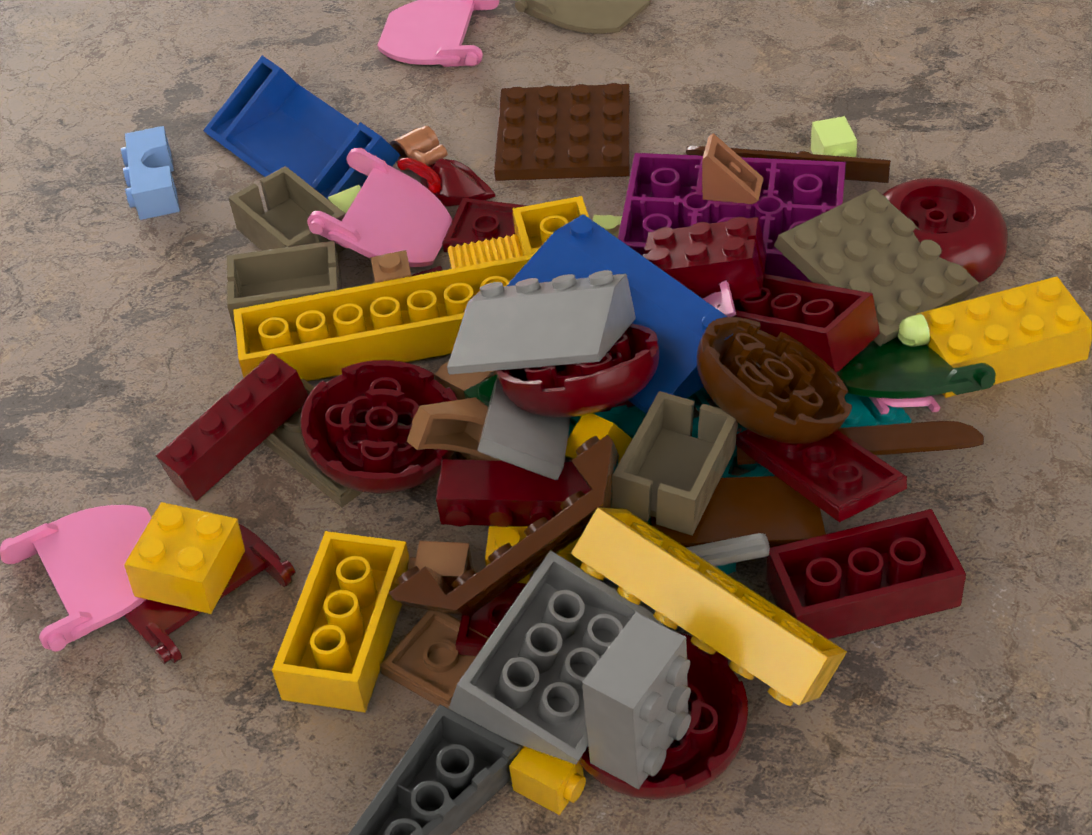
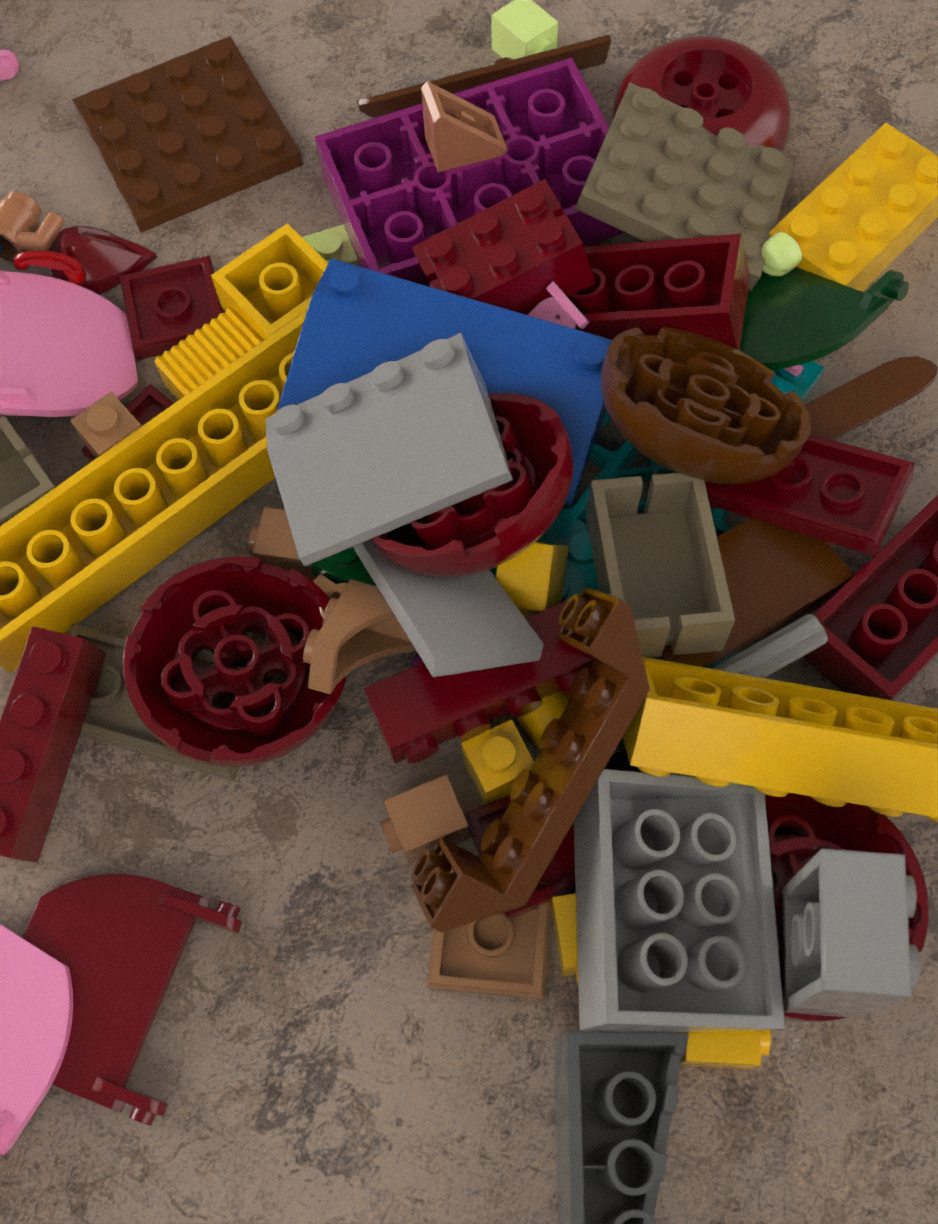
camera: 30 degrees left, 20 degrees up
yellow brick [124,502,245,614] -> none
yellow brick [272,531,410,713] -> none

